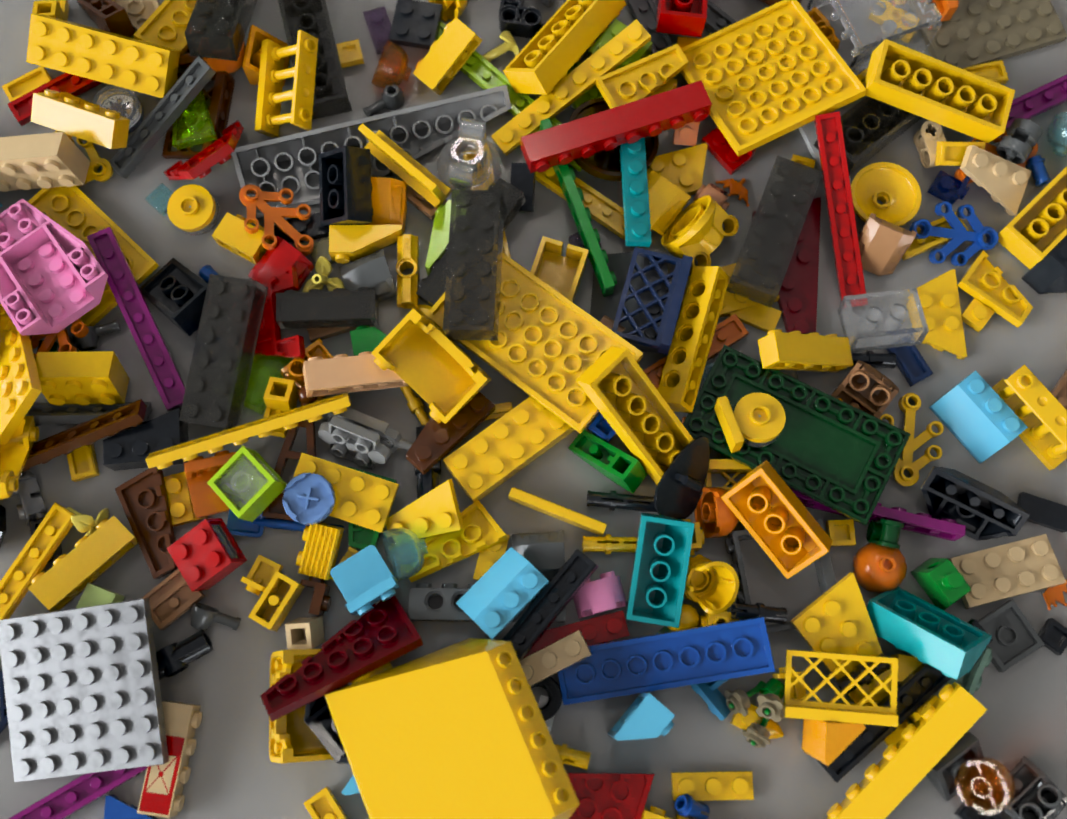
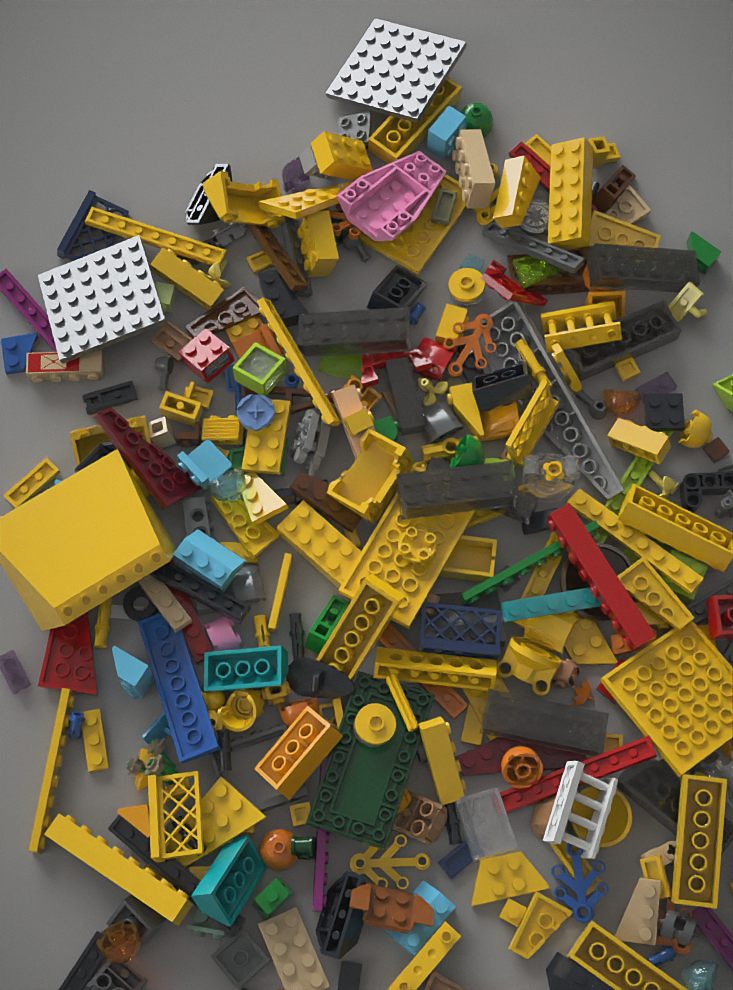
camera: 80 degrees right, 5 degrees down
magenta plate [87,227,192,411] -> none
black piece [156,630,214,681] -> none
yellow brick [263,376,297,438] -> none
yellow tile [714,396,744,453] -> none
clear blue bracket [927,170,970,205] -> none
none -> black plate [82,380,138,415]
none -> blue pin [284,374,299,388]
none -> yellow brick [343,408,375,438]
none -> dark orange piece [349,882,434,934]
none -> yellow axle [386,674,418,731]
none -> yellow dish [398,527,437,563]
none -> olive tile [431,188,458,226]
none -> green cylinder [450,434,486,474]
none -> orange cylinder [501,746,543,789]
none -> yellow pin [515,339,553,388]
none -> yellow plate [543,461,564,481]
none -> white fence [543,761,618,859]
none -> yellow hinge [552,343,582,392]

